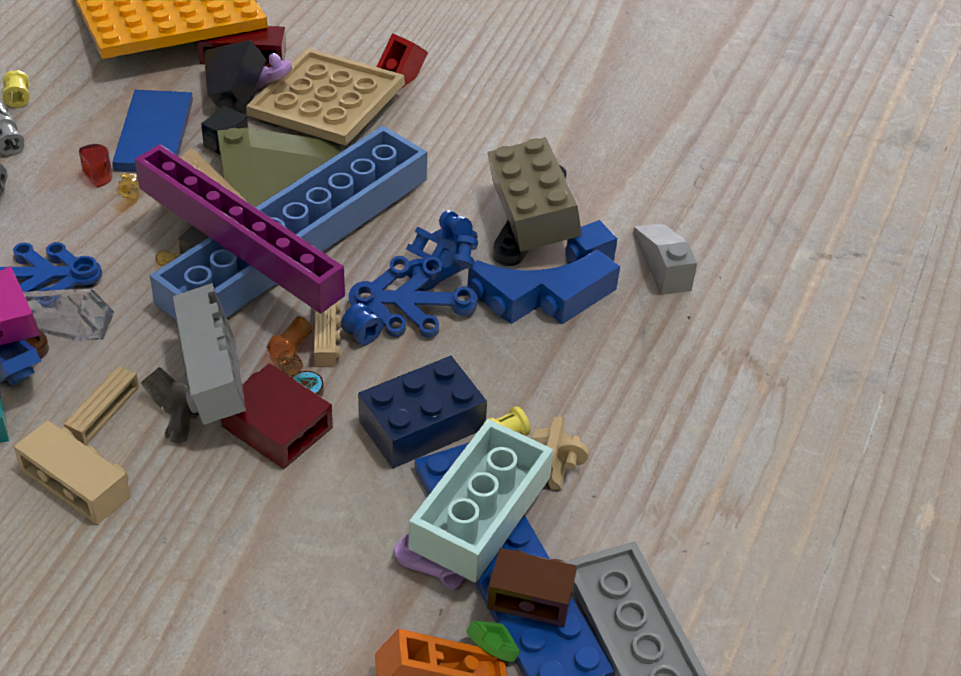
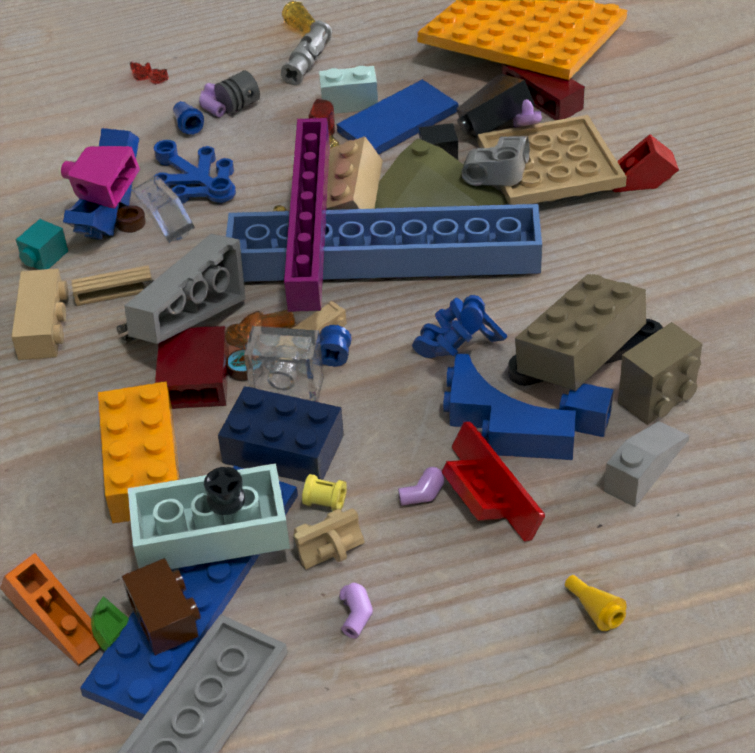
camera: 55 degrees right, 0 degrees up
light yellow bush [2,70,30,108] -> none
blue plant [349,256,477,338] -> none
none -> light orange brick [98,381,180,524]
none -> black wheel [204,467,245,515]
none -> clear brick [244,326,324,402]
none -> light aqua brick [319,66,378,115]
none -> lavender arm [340,583,373,639]
none -> lavender arm [398,467,445,506]
none -> red bracket [441,422,545,542]
none -> light grey piece [461,136,530,186]
none -> yellow cone [565,575,627,631]
none -> dark tan brick [618,322,702,425]

